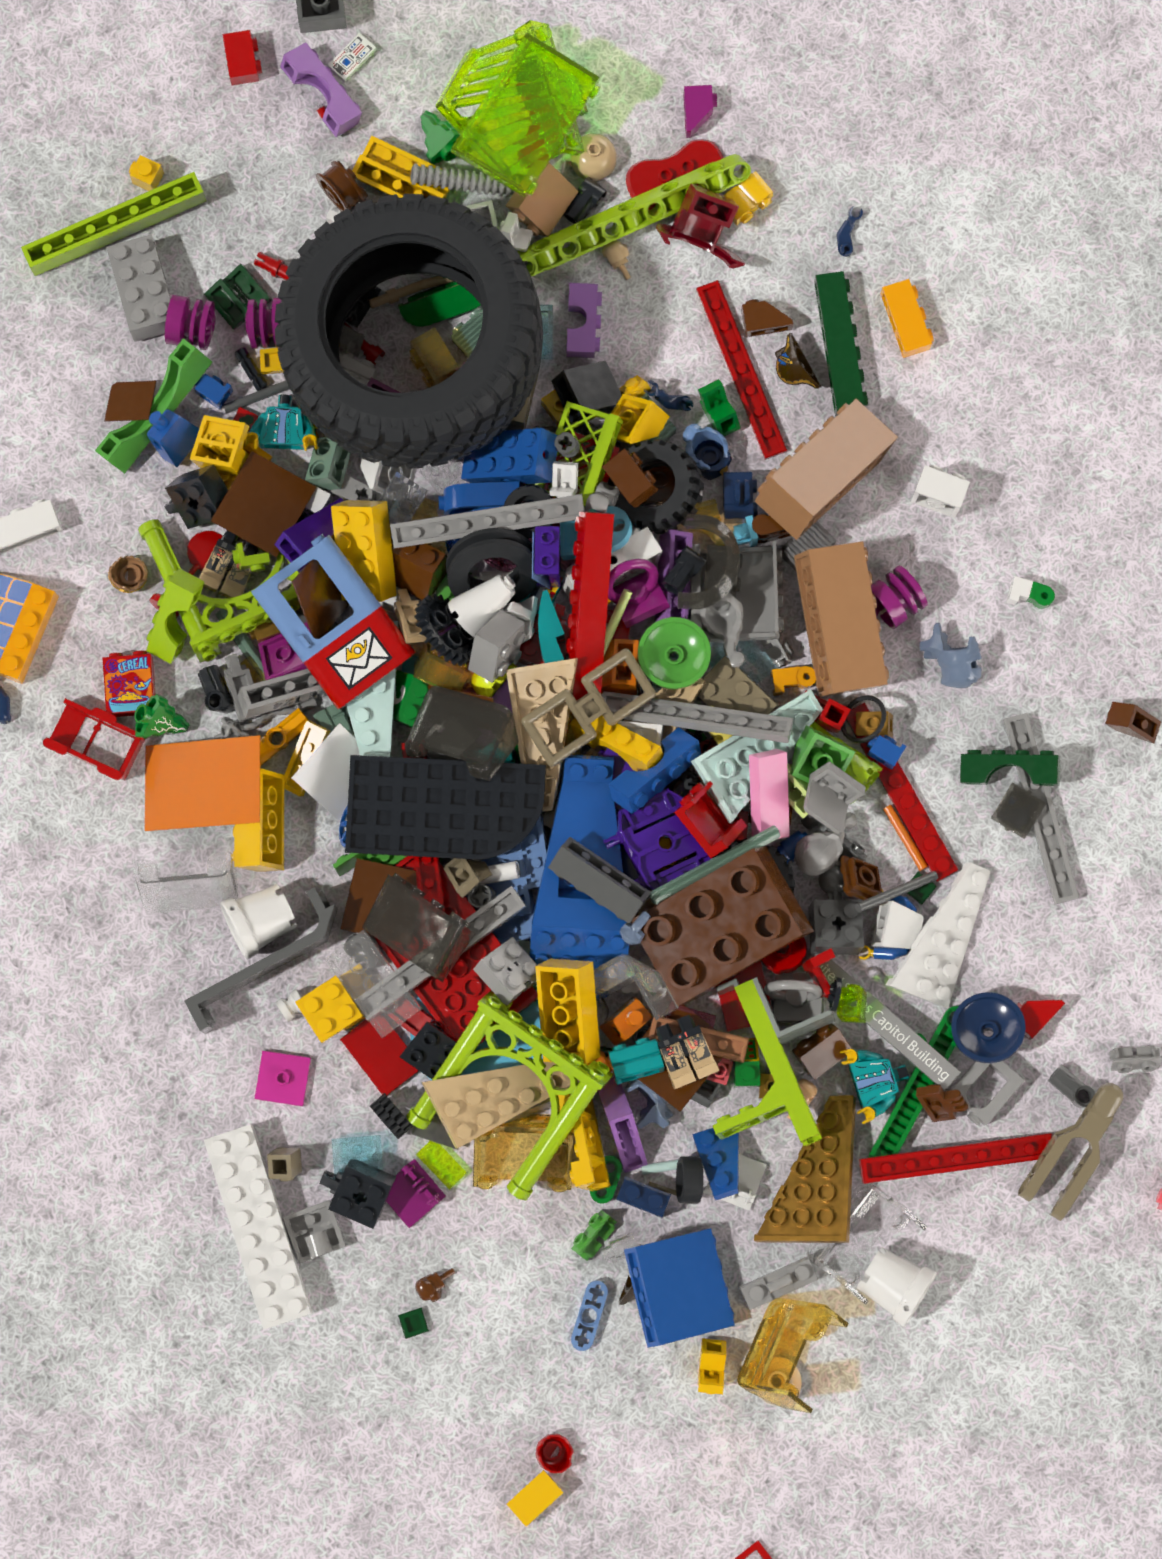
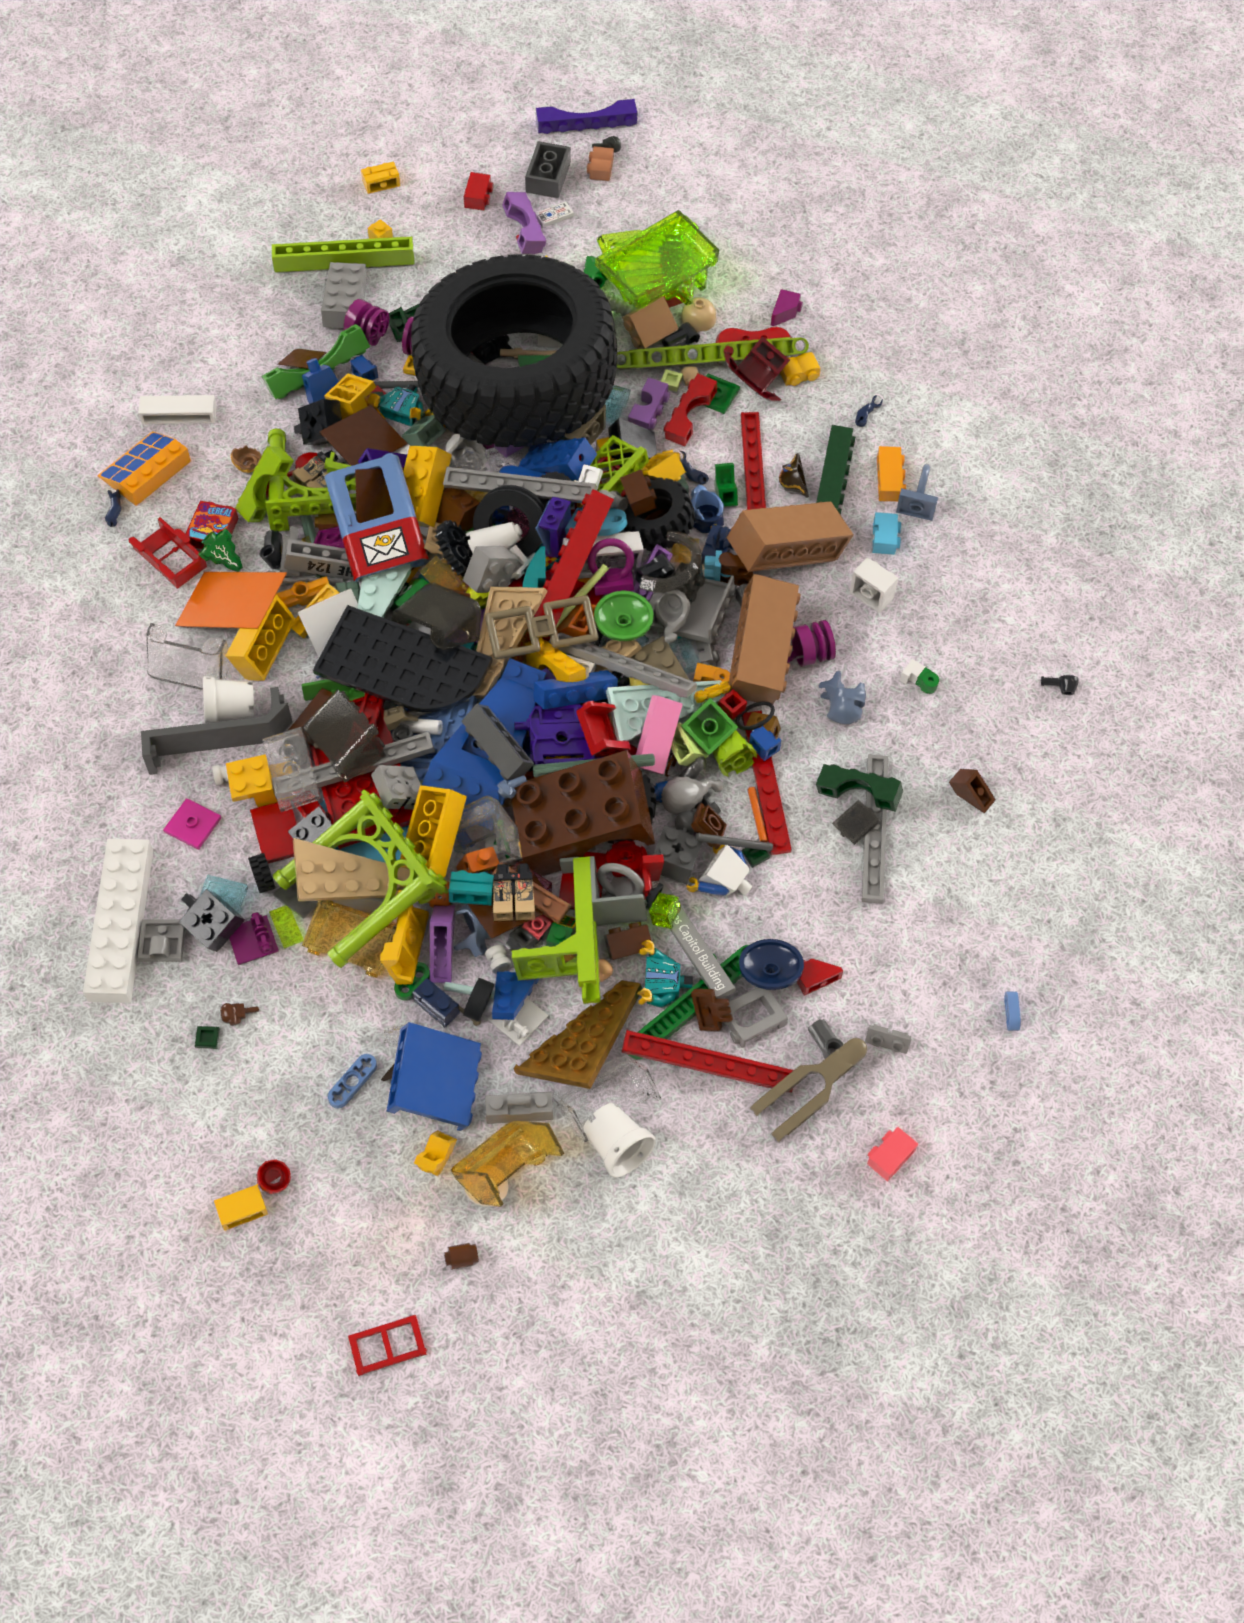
camera: 20 degrees right, 20 degrees down
black axle [235,347,267,391] -> none
dark tan brick [267,1148,302,1181] -> none
white bracket [499,212,533,252] -> none
dark grey bush [555,432,580,458] -> none
bright green hinge [571,1210,617,1261] -> none
reddish brown slope [741,299,793,337] -> none
light grey bracket [804,761,866,834] -> none
white wing [885,862,990,1008] -> none
none -> yellow brick [361,161,400,194]
none -> reddish brown brick [444,1243,479,1270]
none -> white wheel [485,945,512,974]
none -> yellowish green plate [661,369,683,392]
none -> red arch [663,373,717,447]
none -> yellow axle [694,681,731,703]
none -> green tile [703,373,740,414]
none -> medium azure brick [872,512,901,555]
none -> sand blue tile [896,464,938,521]

